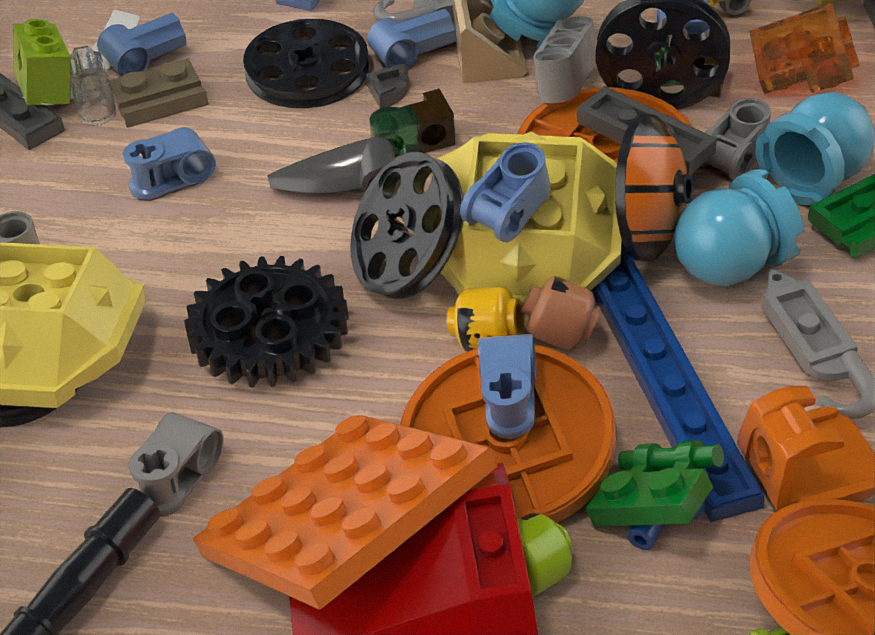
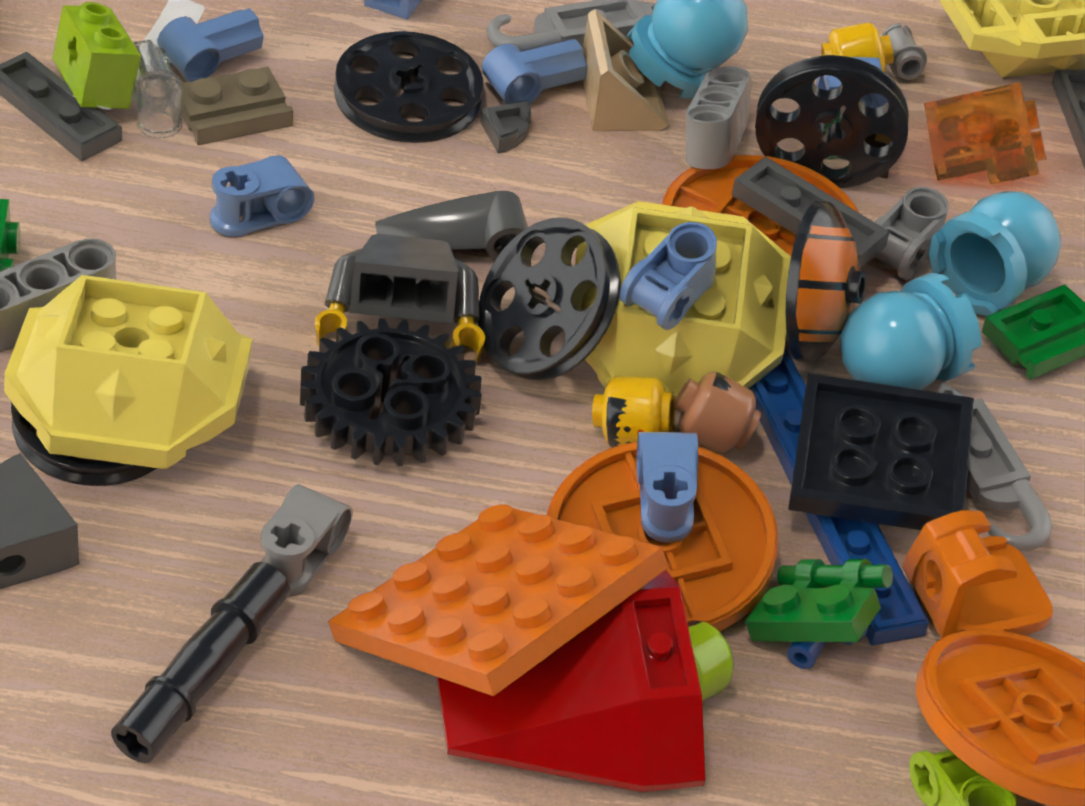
camera: 10 degrees left, 0 degrees up
leg [369,88,456,157] -> none
none -> dark grey torso [315,234,485,363]
none -> black plate [788,373,974,530]

